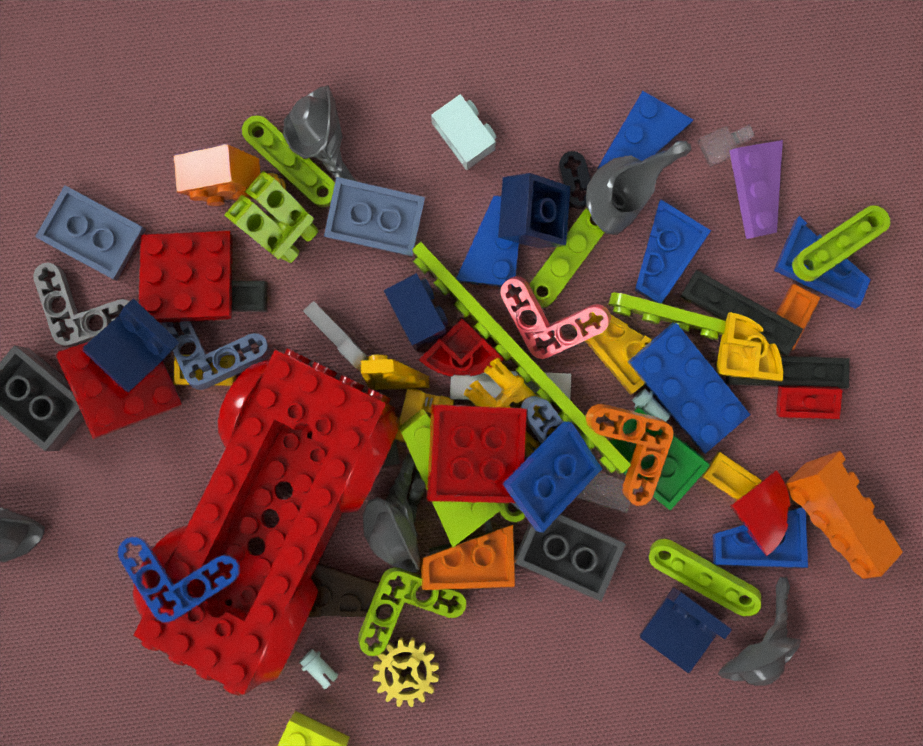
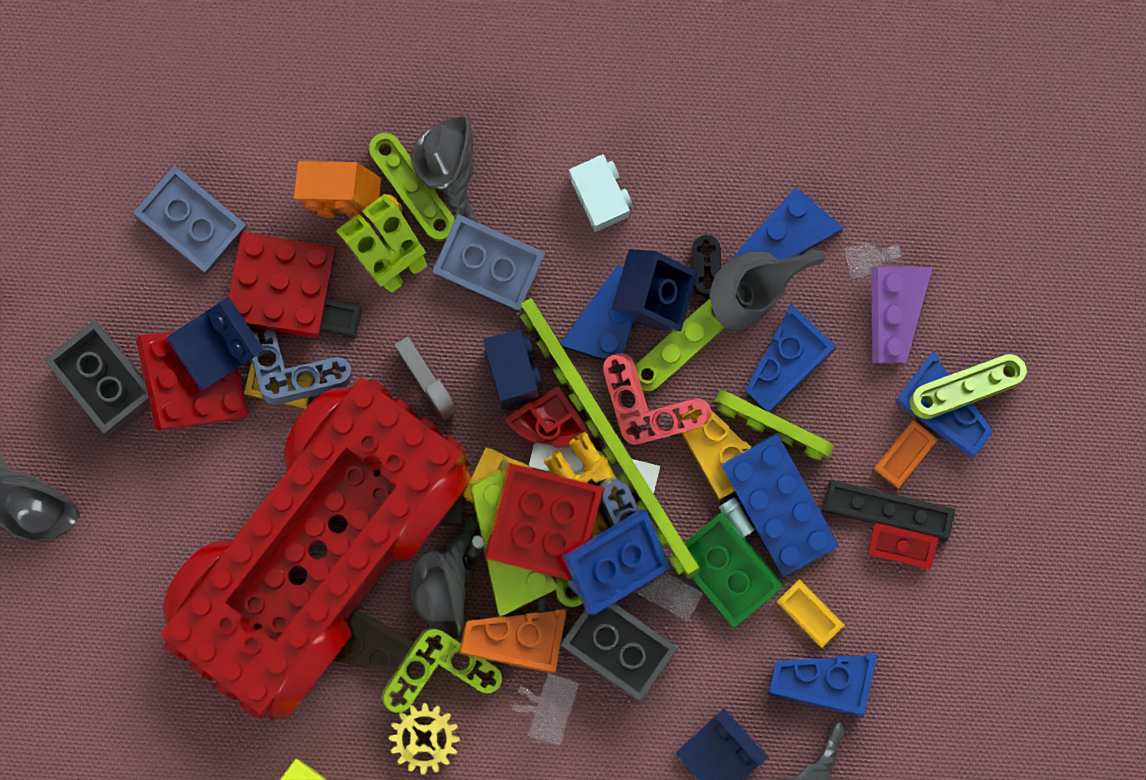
camera: 10 degrees right, 5 degrees down
light grey beam [33,263,130,347] -> none
blue beam [118,537,240,622] -> none
light aqua pin [299,649,338,689] -> none
yellow wing [361,355,429,390] -> none
orange beam [586,404,674,506] -> none
lime plate [649,539,761,616] -> none
pearl dark grey tile [680,270,803,356] -> none
yellow brick [716,312,783,381] -> none
red brick [730,470,790,556] -> none
orange wedge [785,451,903,579] -> none
none -> clear brick [512,674,579,747]

